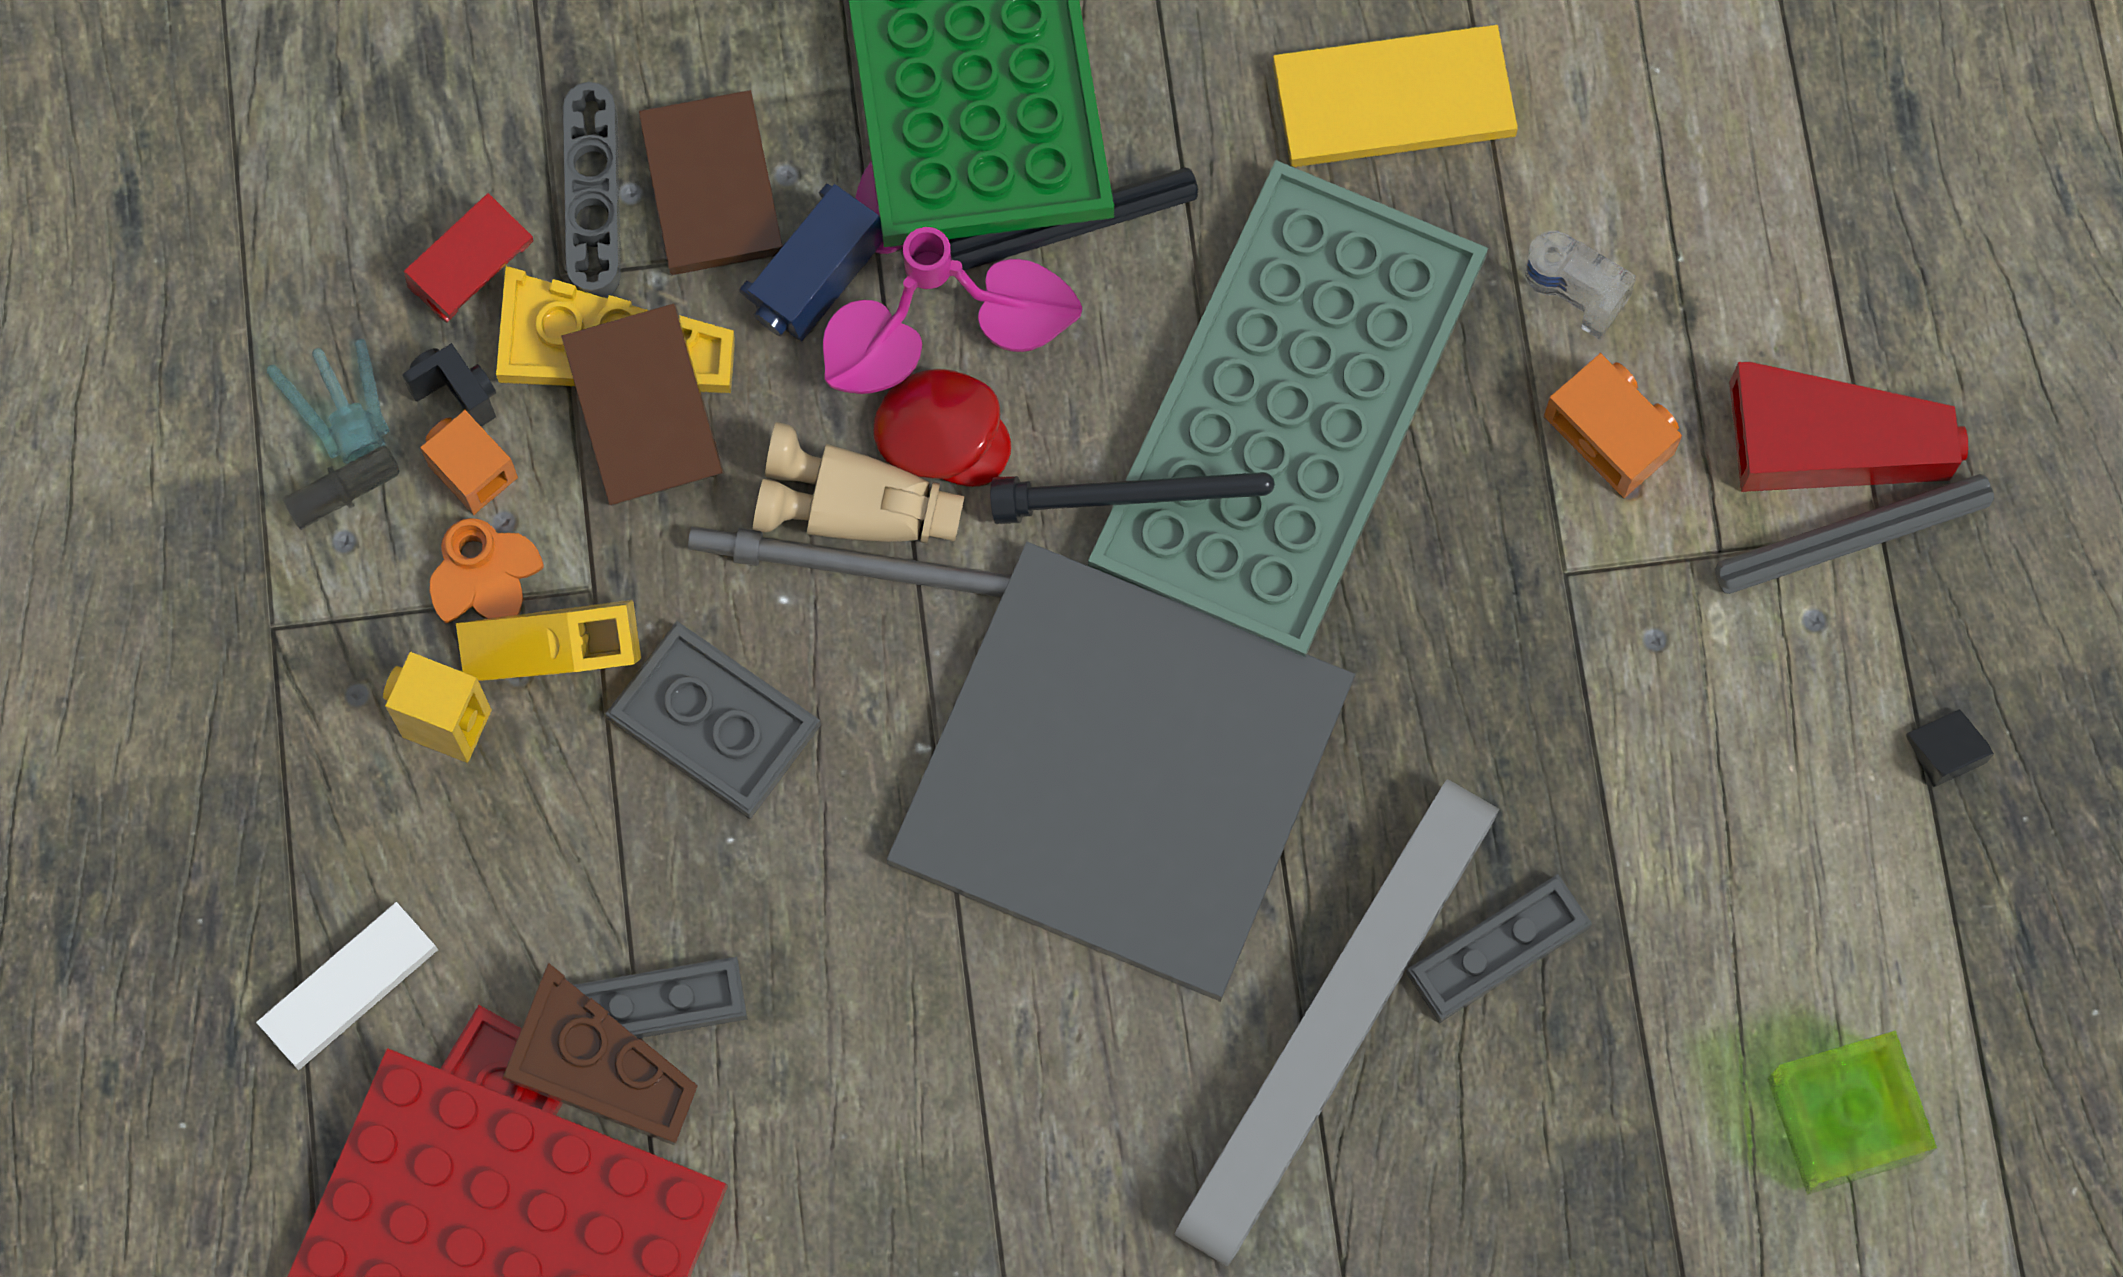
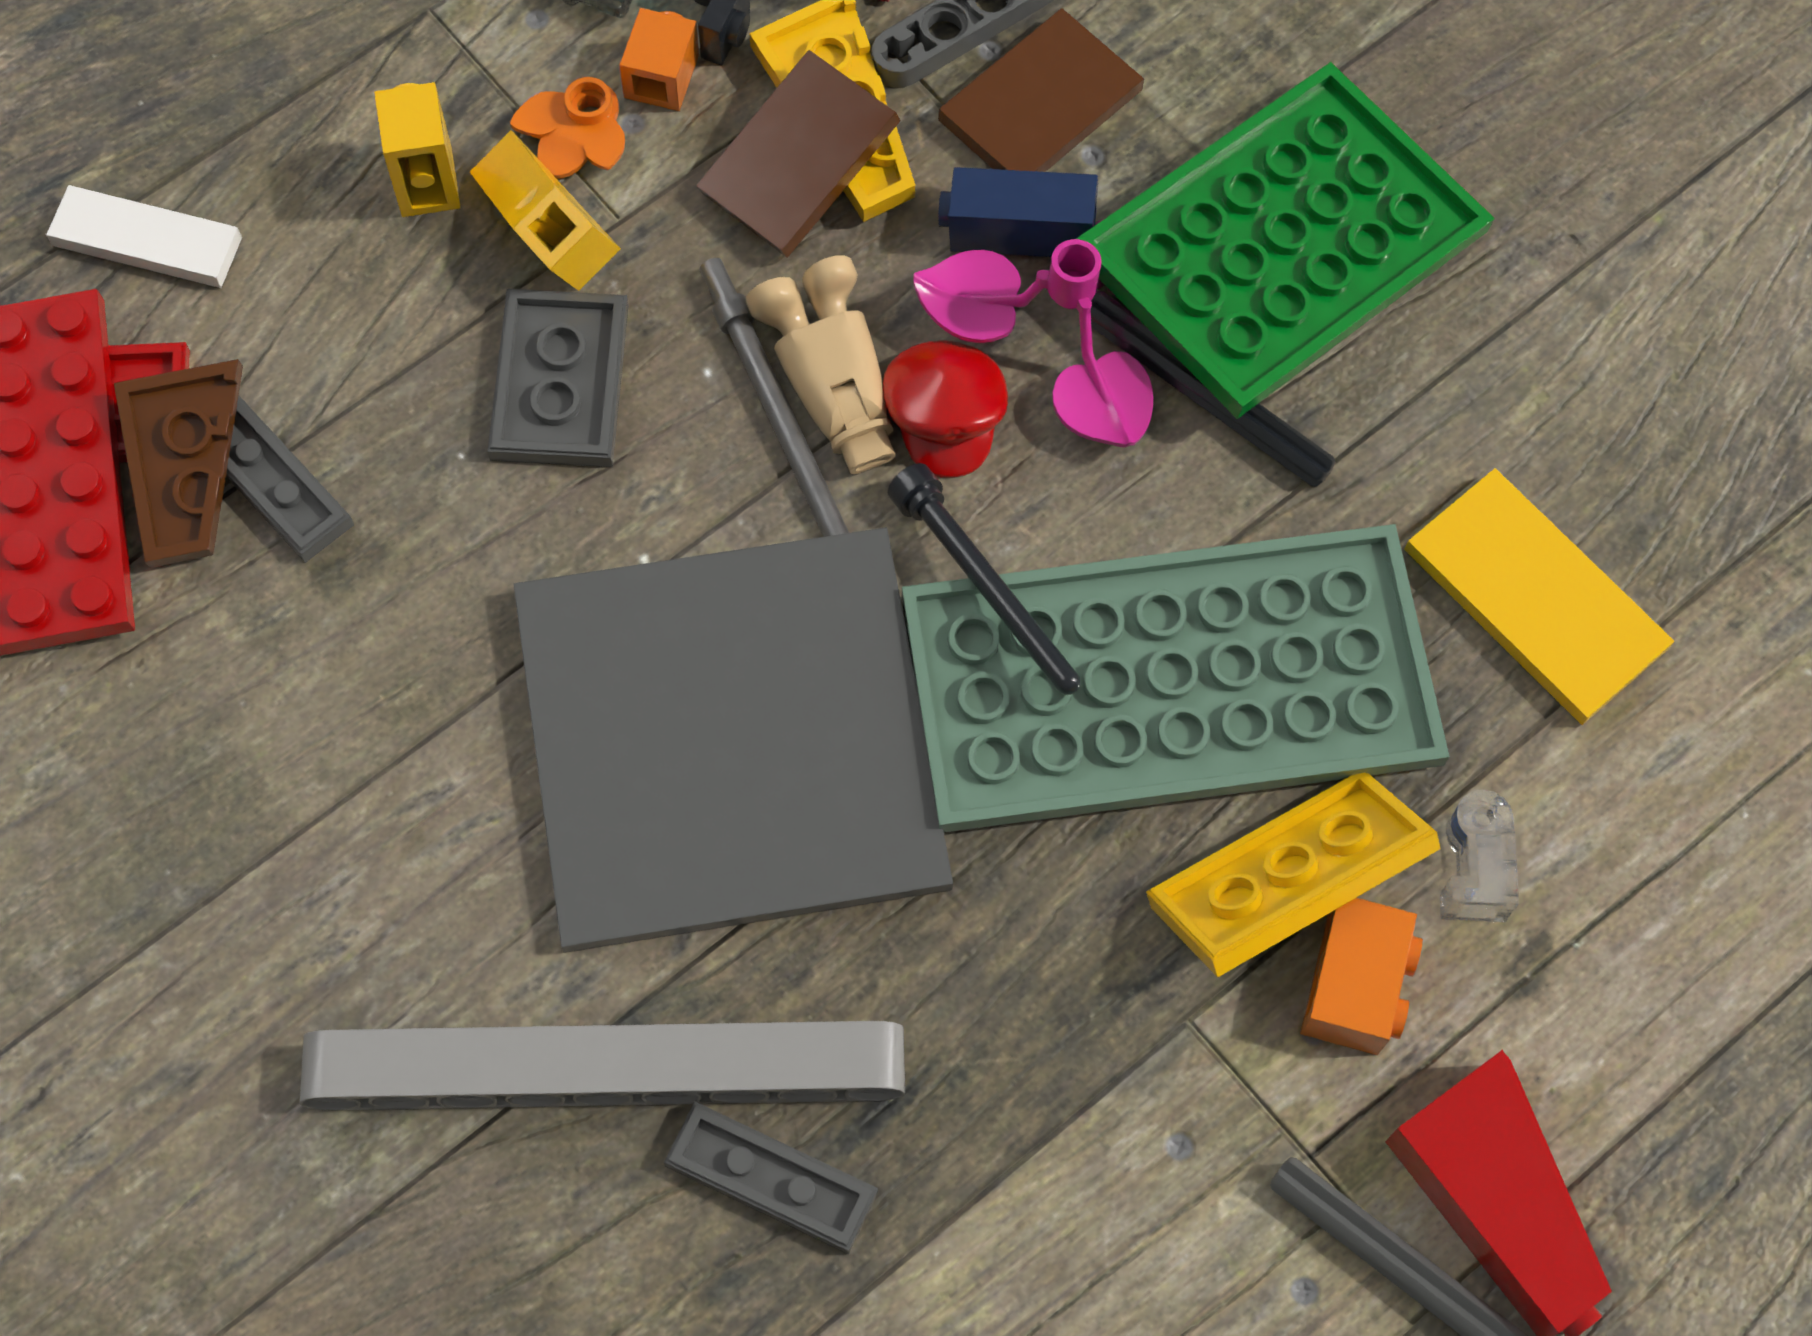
camera: 55 degrees right, 5 degrees down
none -> yellow tile [1146,772,1441,978]

